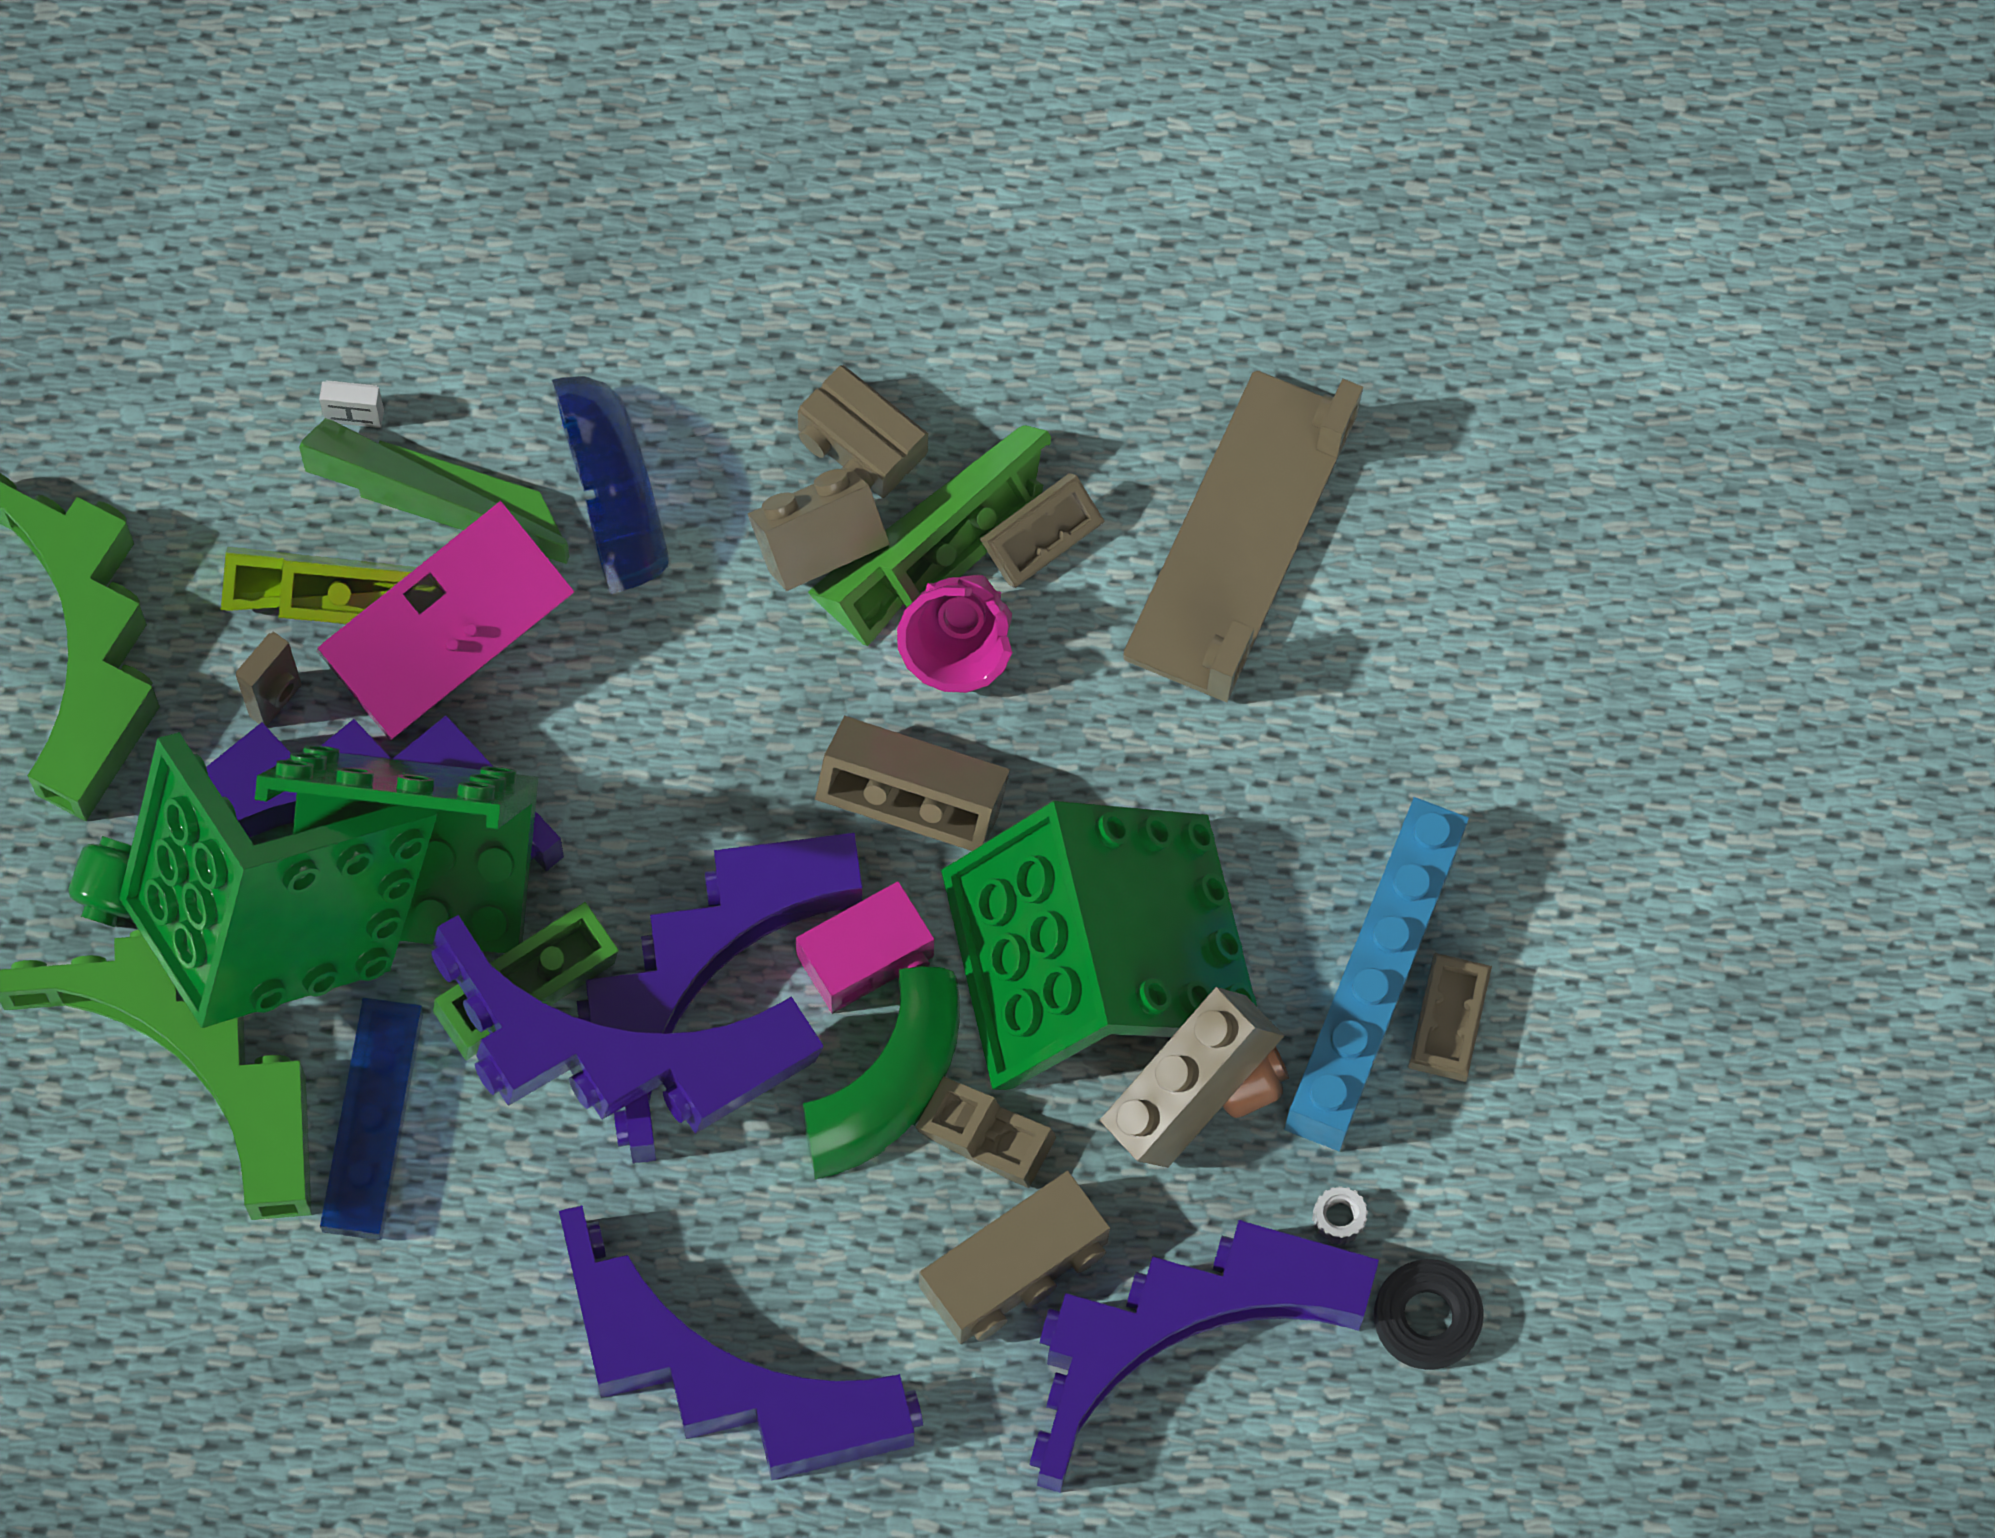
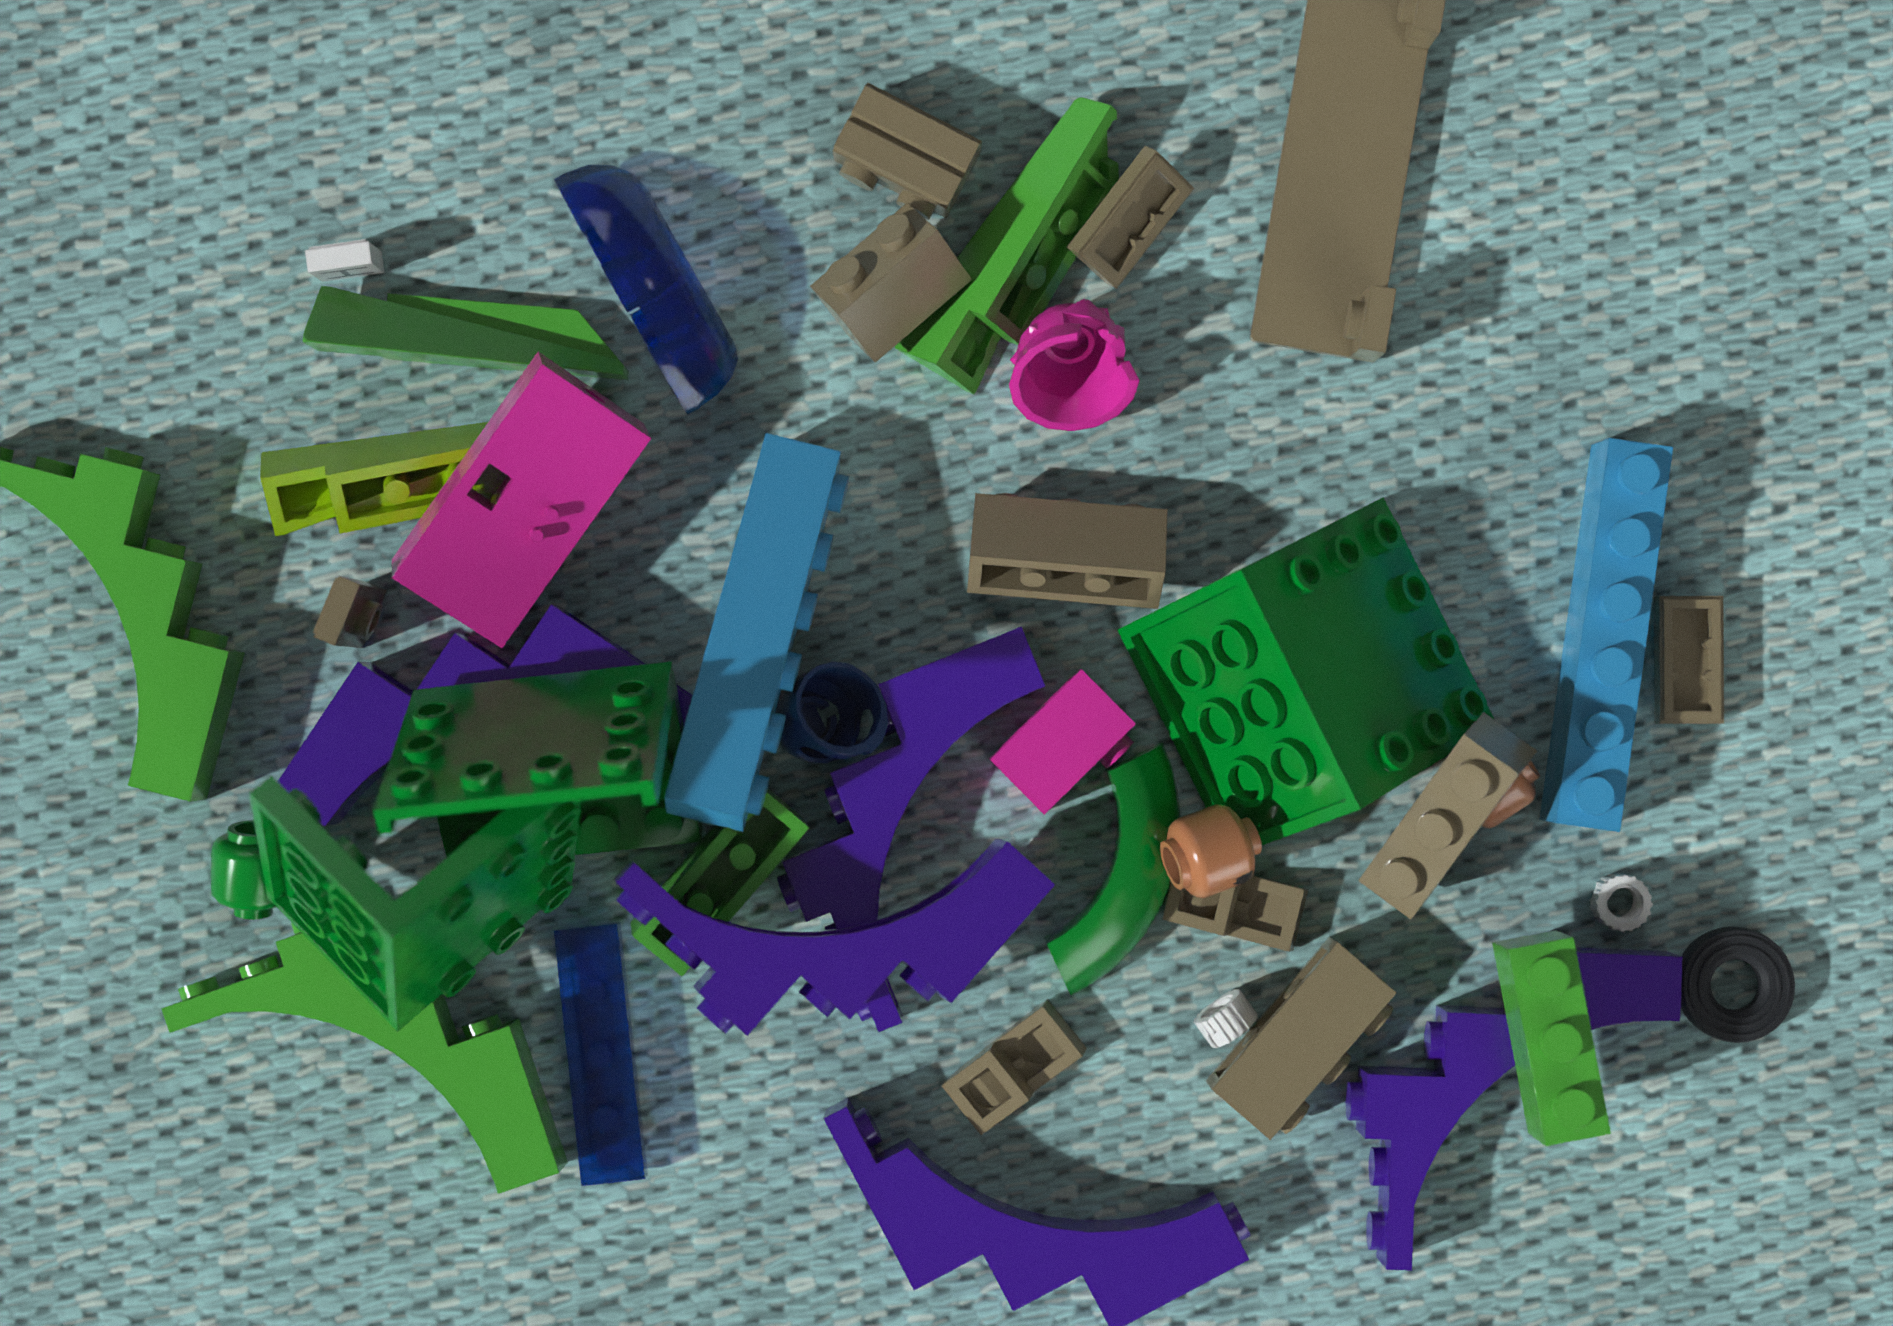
camera: 10 degrees left, 20 degrees up
none -> dark azure brick [664,433,849,832]
none -> dark blue helmet [775,661,888,764]
none -> dark tan slope [942,999,1087,1135]
none -> nougat head [1160,804,1262,898]
none -> white axle [1194,989,1258,1048]
none -> bright green brick [1492,930,1611,1146]

